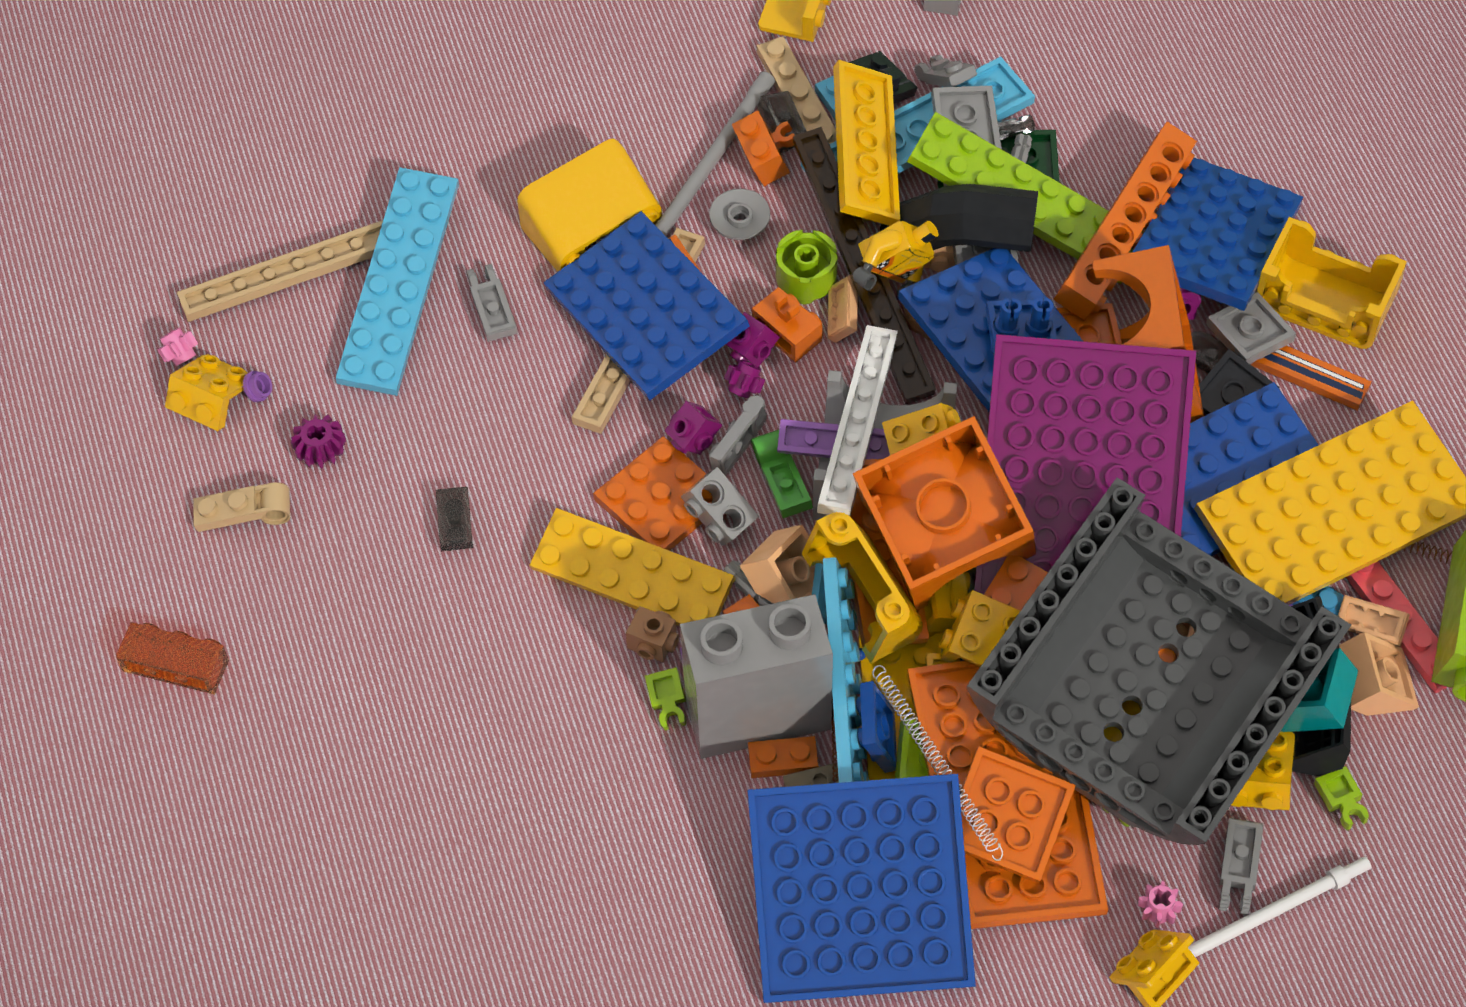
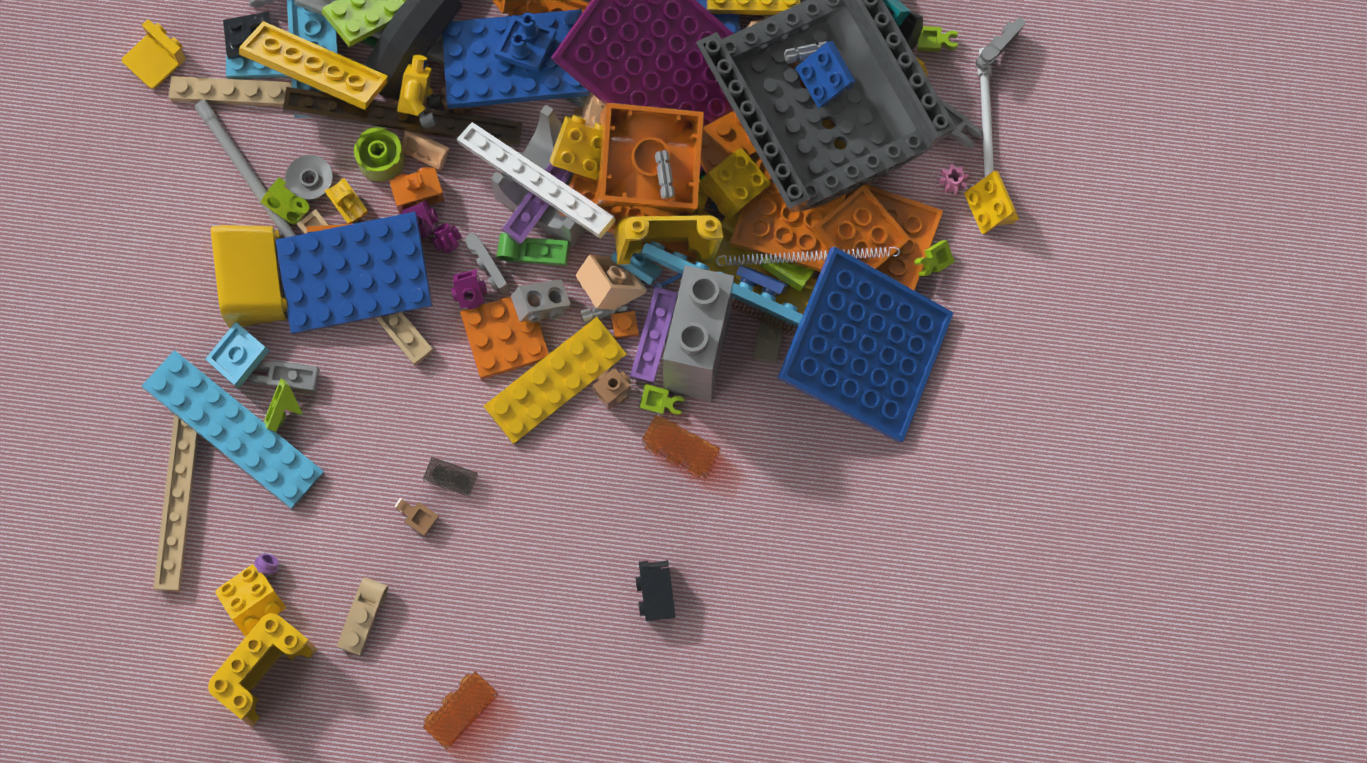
camera: 65 degrees left, 15 degrees up
bright pink gear [157,327,198,366] -> none
magenta gear [291,414,346,469] -> none
orange brick [732,110,795,186] -> none
orange plate [748,736,819,778] -> none
clear smoke slope [758,91,807,153] -> none
none -> medium azure plate [205,322,270,388]
none -> yellow windscreen [208,613,318,728]
none -> lime leg [260,177,309,224]
none -> lime slope [263,378,303,432]
none -> yellow hips [325,178,369,224]
none -> medium nougat plate [394,498,439,537]
none -> black hinge [635,560,676,621]
none -> clear orange brick [642,414,721,479]
none -> light grey axle [655,150,675,199]
none -> light grey axle [784,41,826,63]
none -> blue plate [796,41,856,108]
none -> lime plate [914,240,955,276]
none -> light grey hinge [975,16,1026,70]

